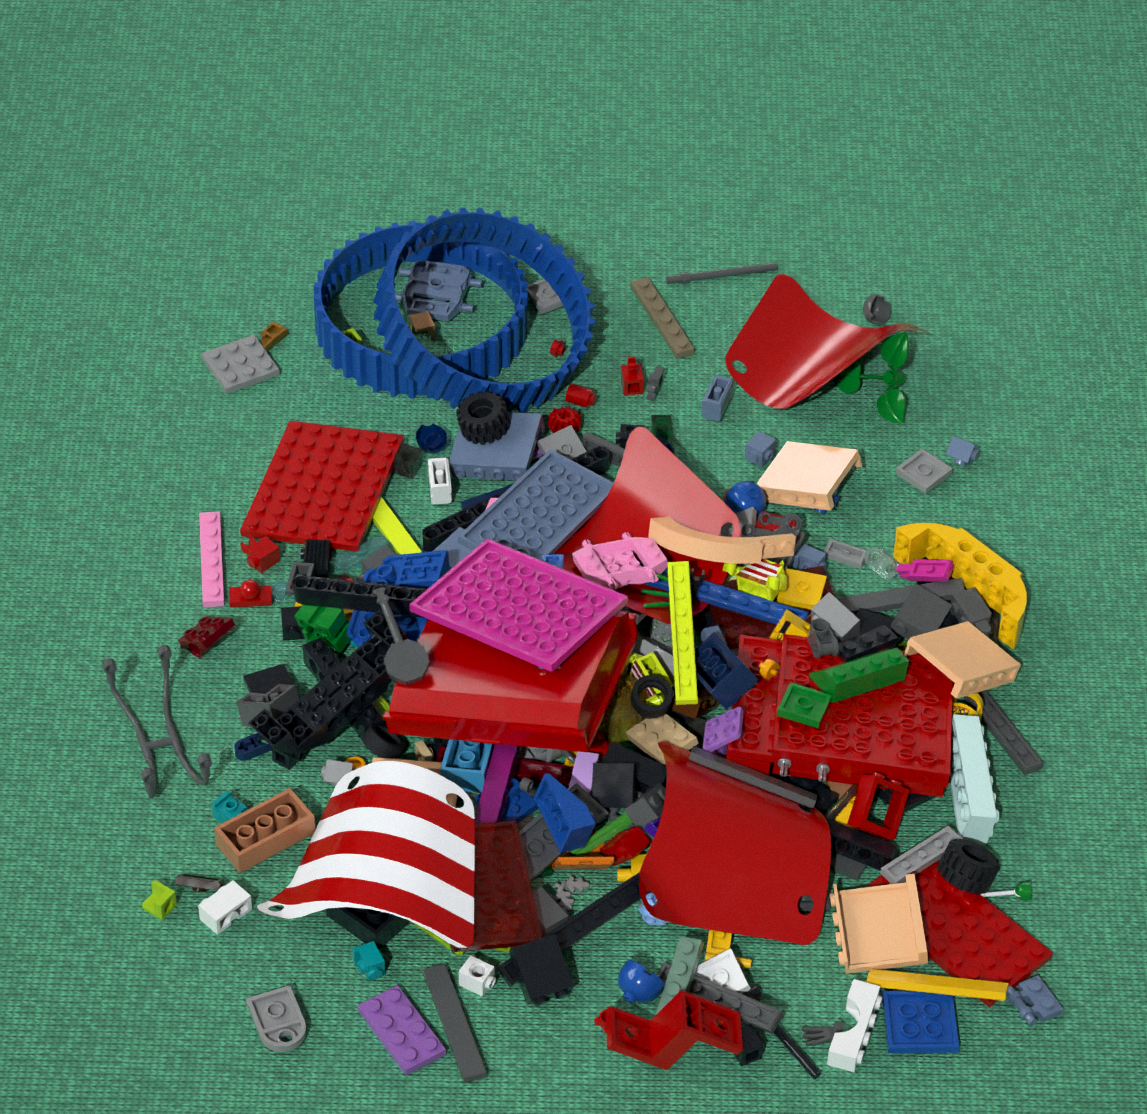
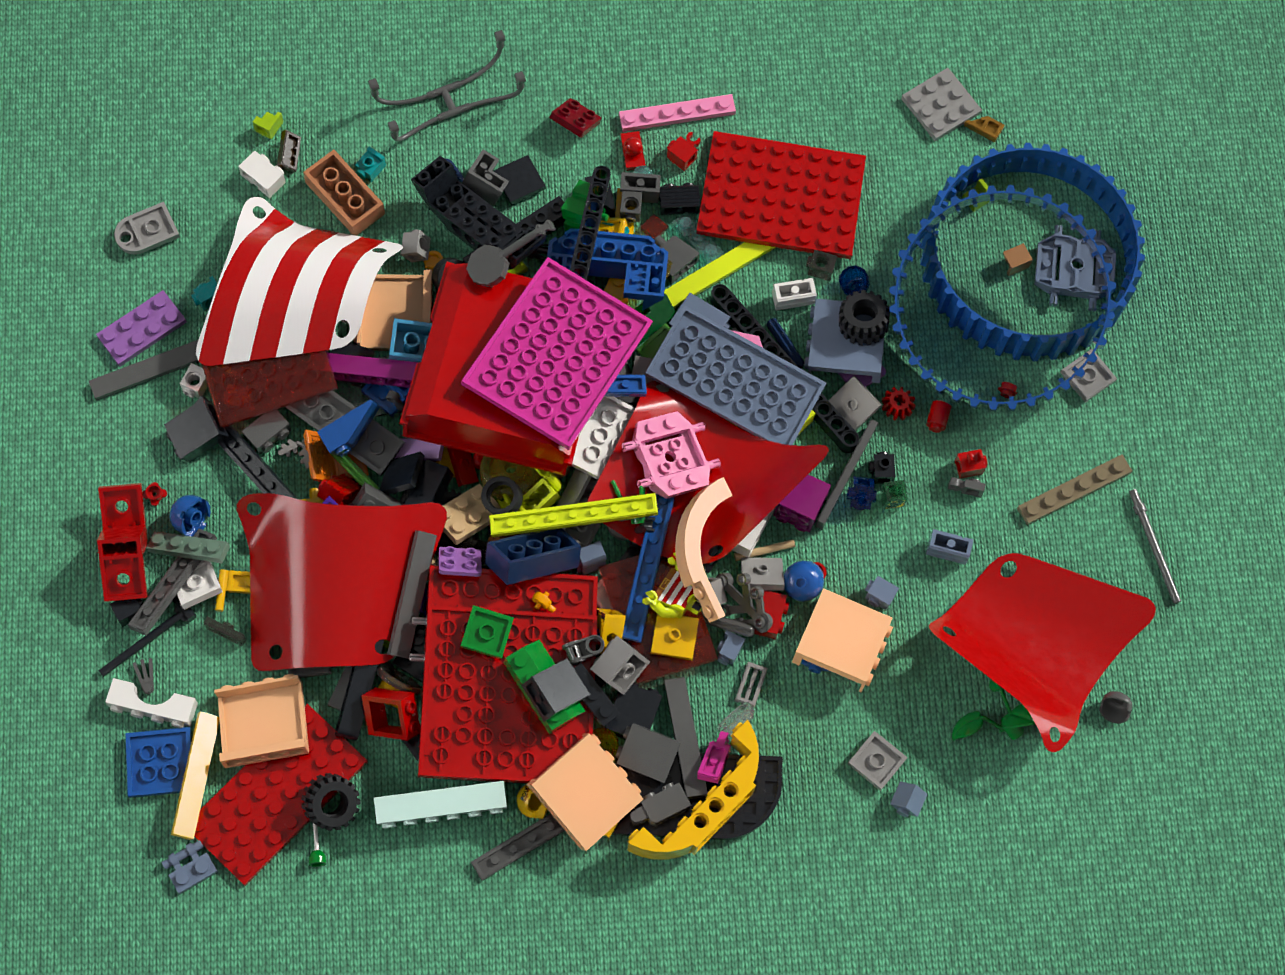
camera: 80 degrees right, 25 degrees up
light grey plate [880,826,962,884] -> none
none -> clear smoke plate [203,616,246,646]
none -> panel [521,659,590,722]

